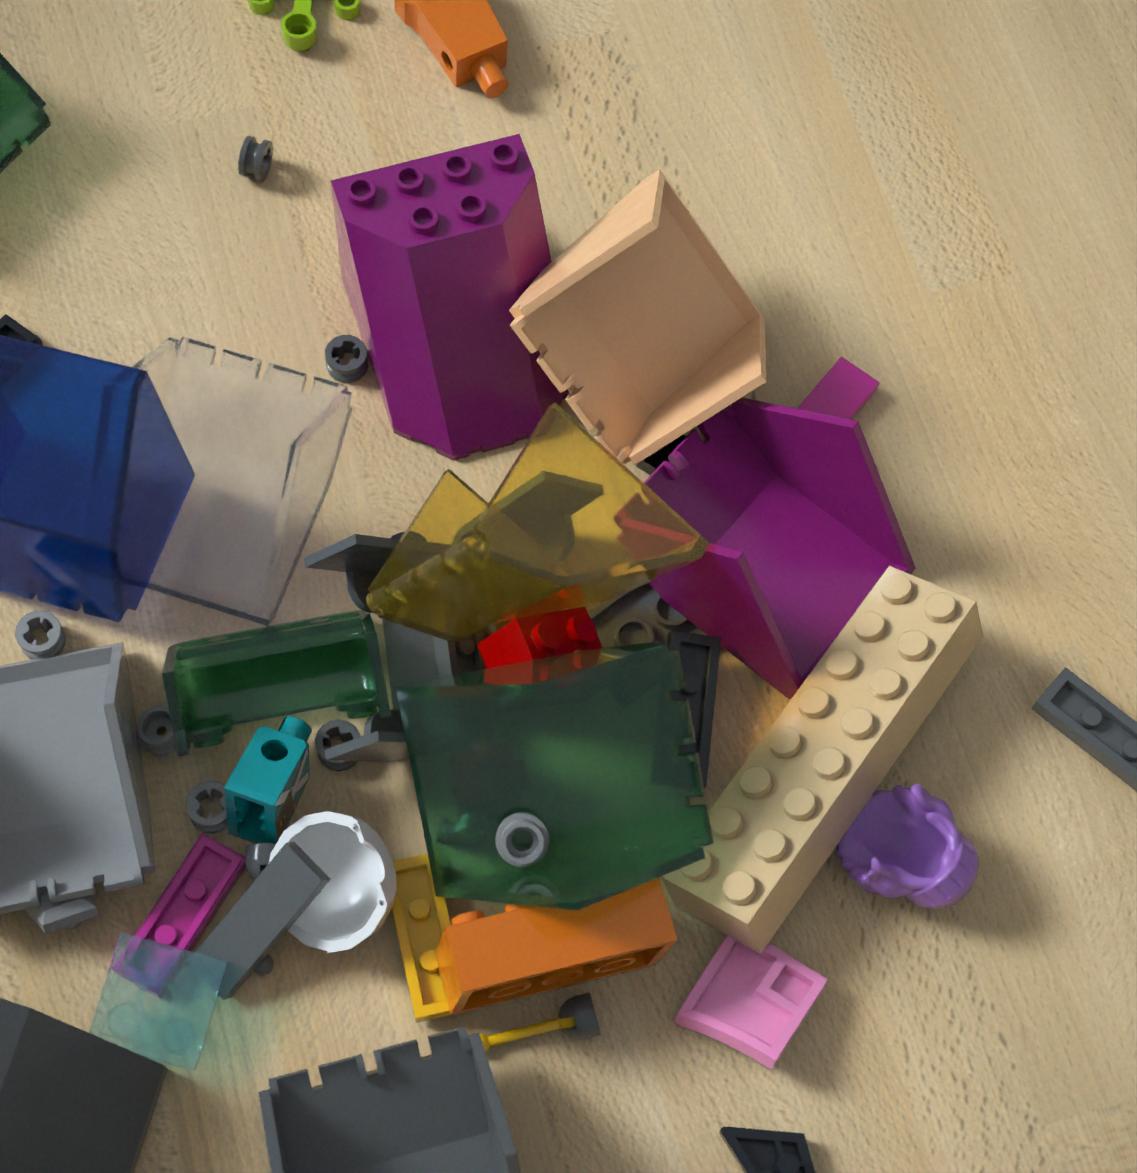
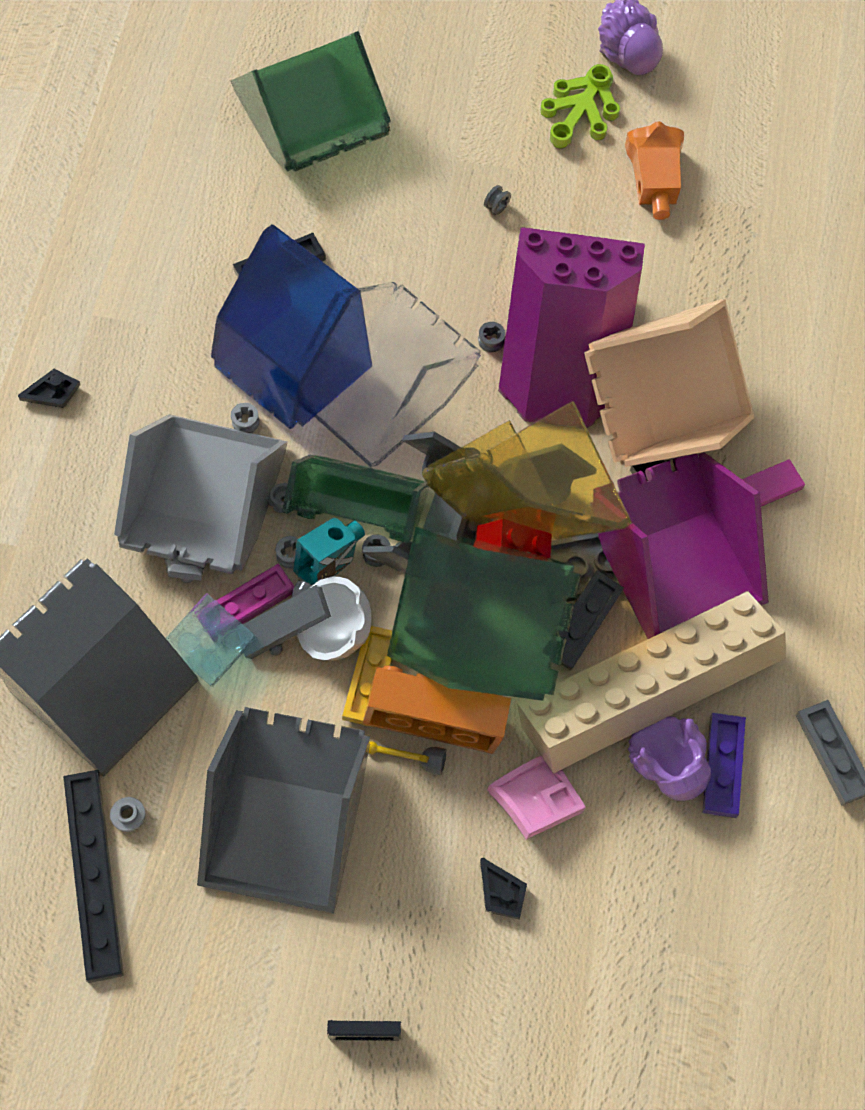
camera: 30 degrees right, 0 degrees up
light grey plate [495,812,549,867] -> none
none -> dark purple plate [702,713,746,818]

